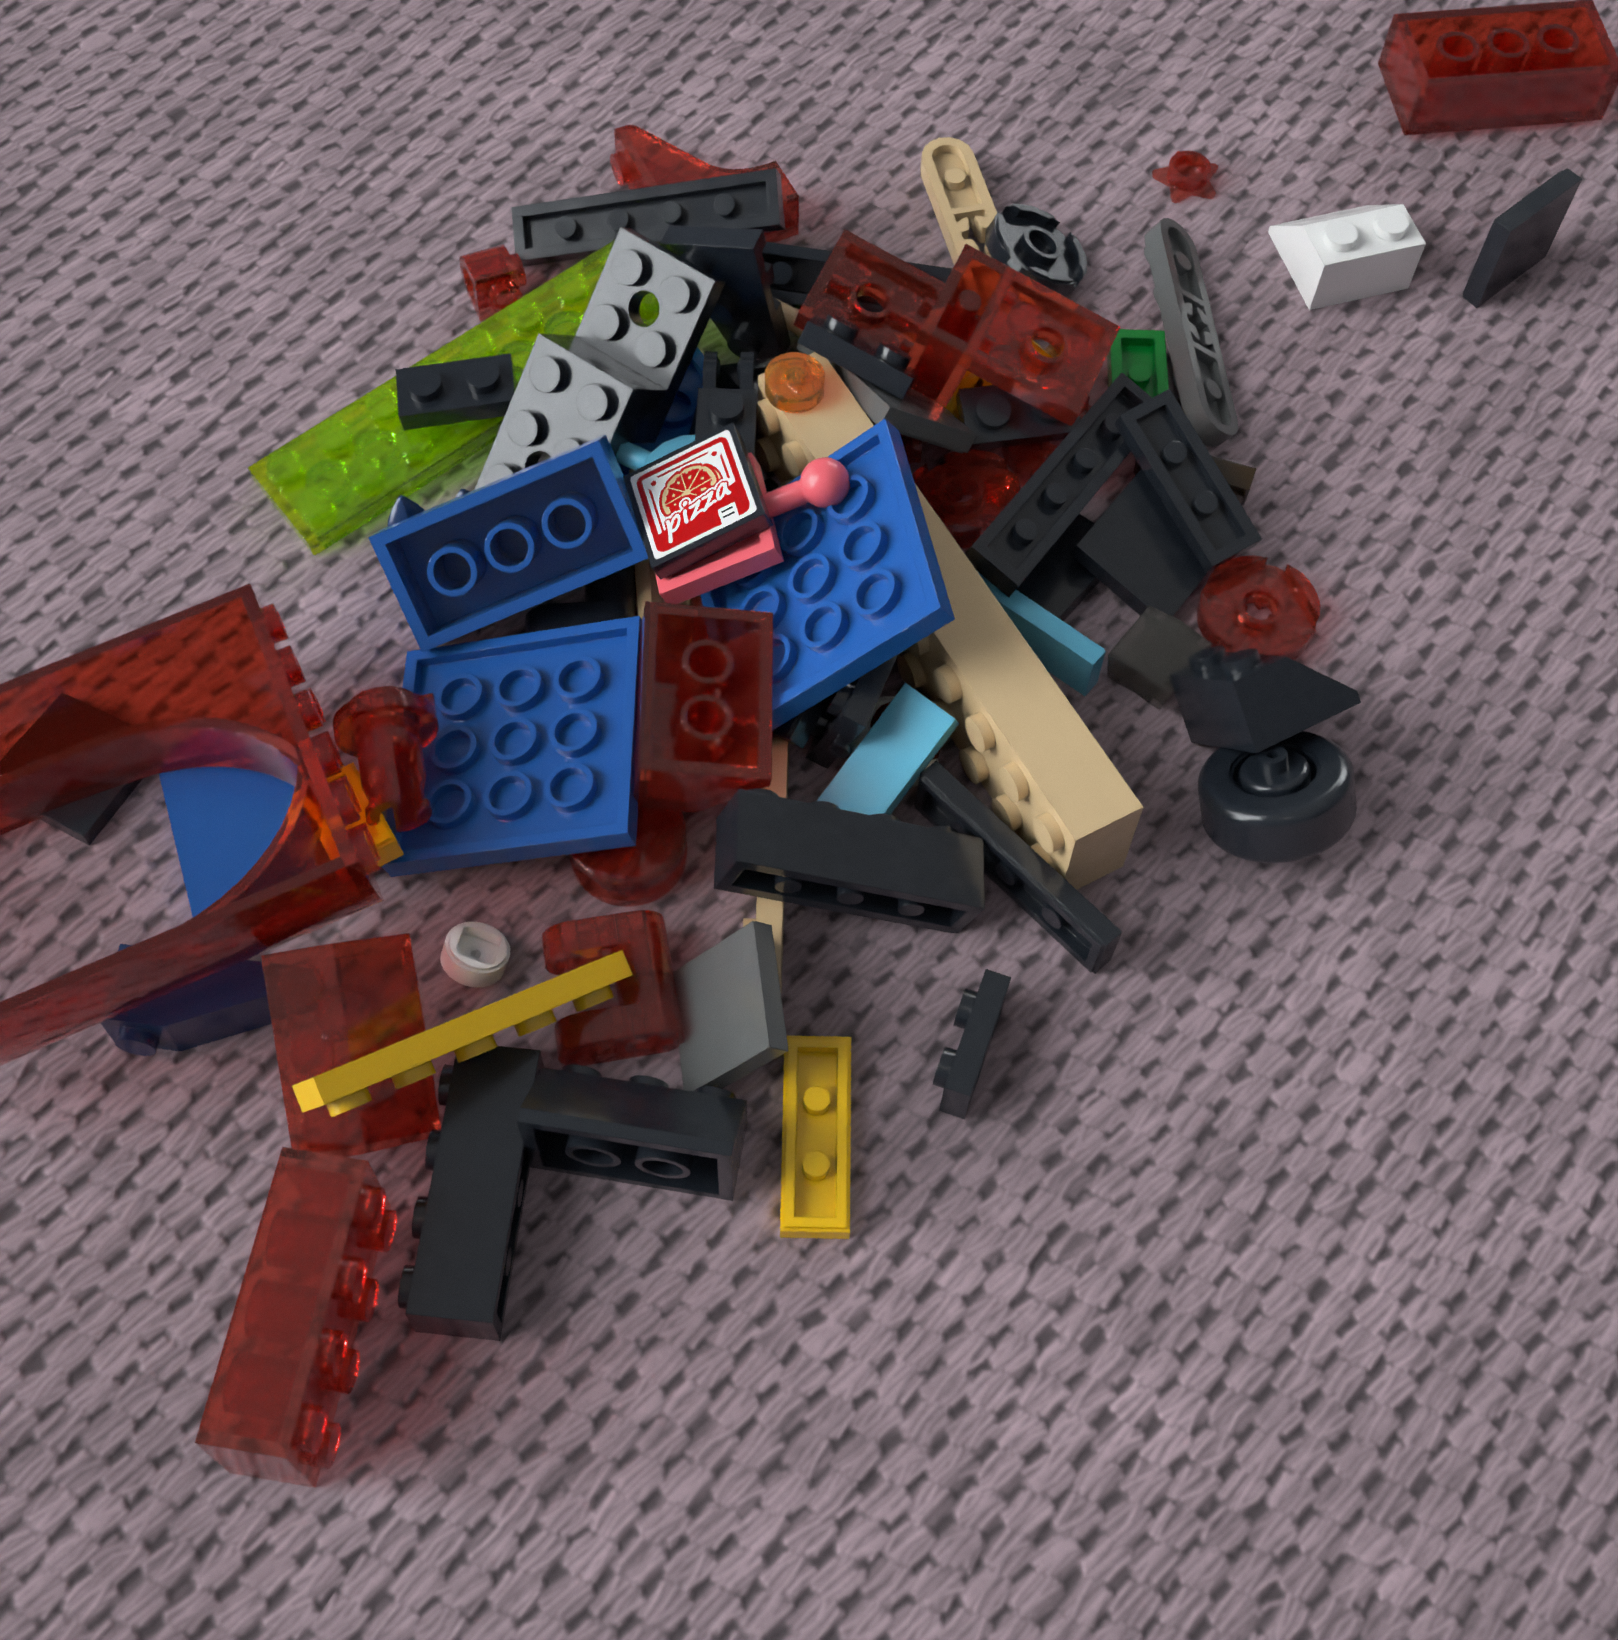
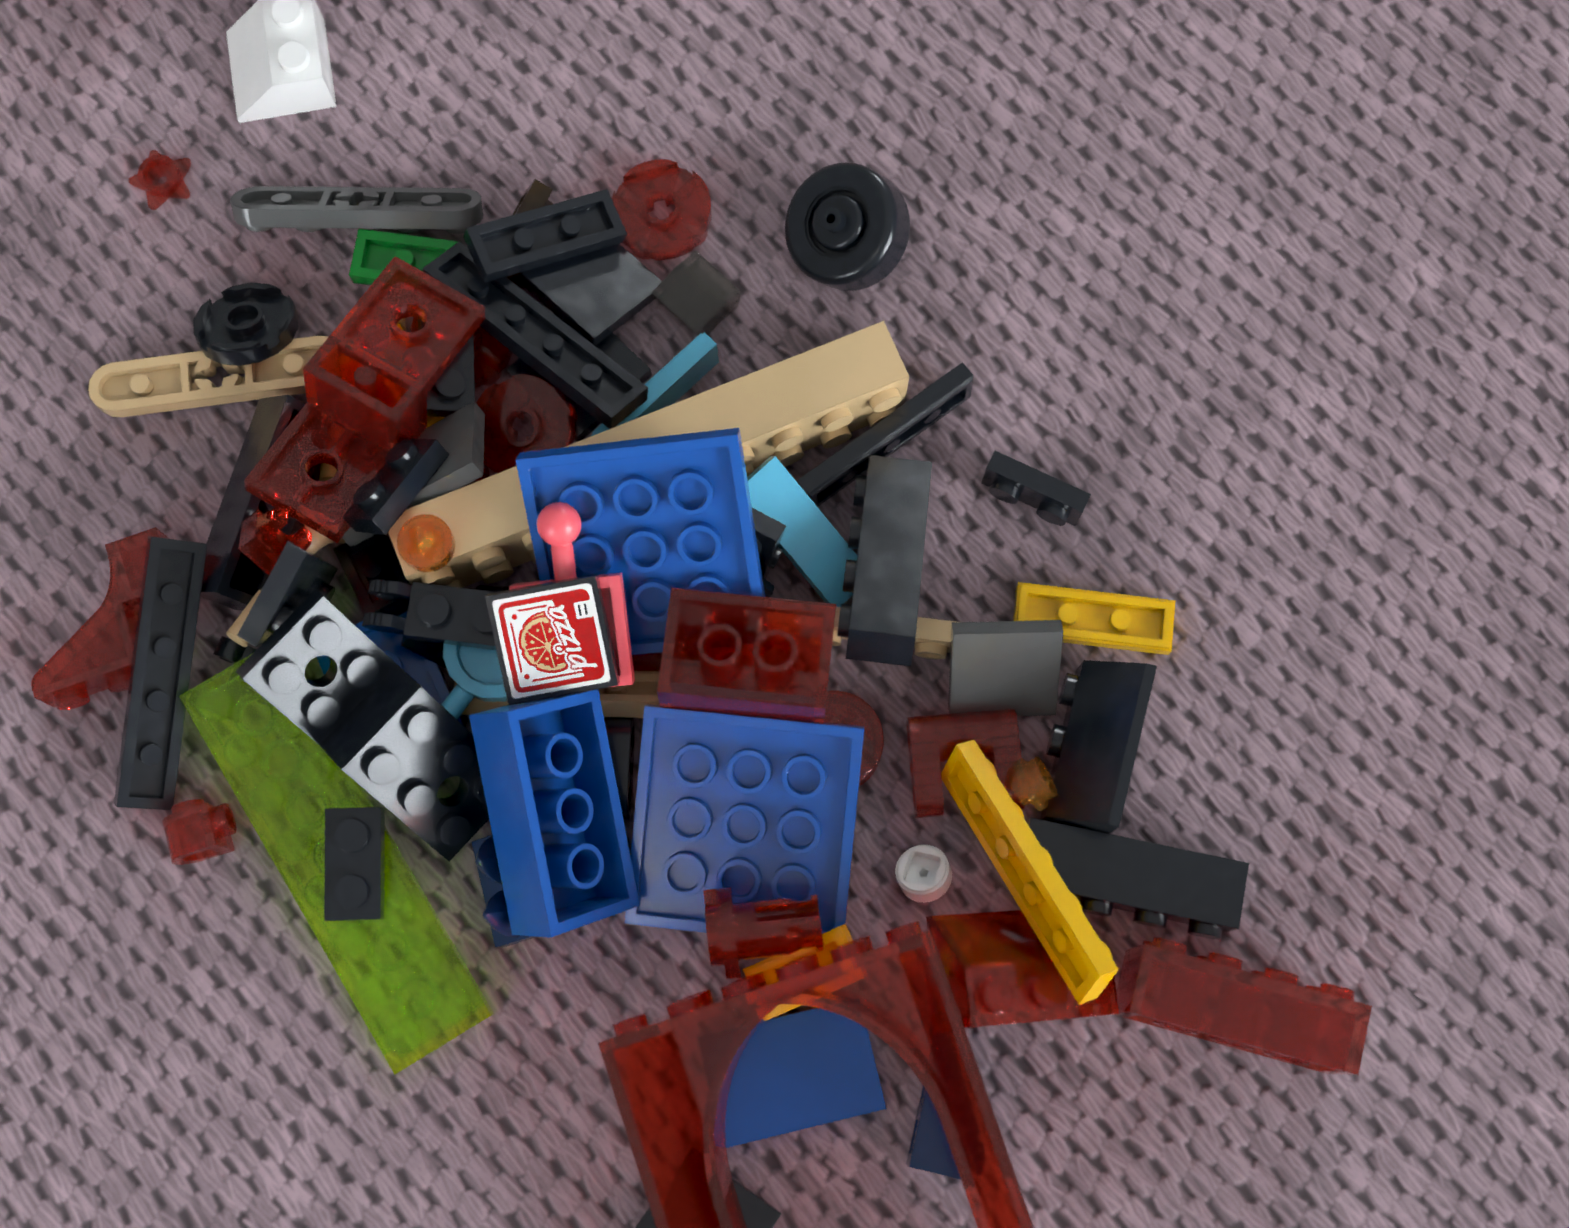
camera: 80 degrees left, 15 degrees up
black slope [1169,646,1361,753] -> none
none -> clear red tile [239,505,312,575]
none -> clear orange plate [1009,757,1058,811]

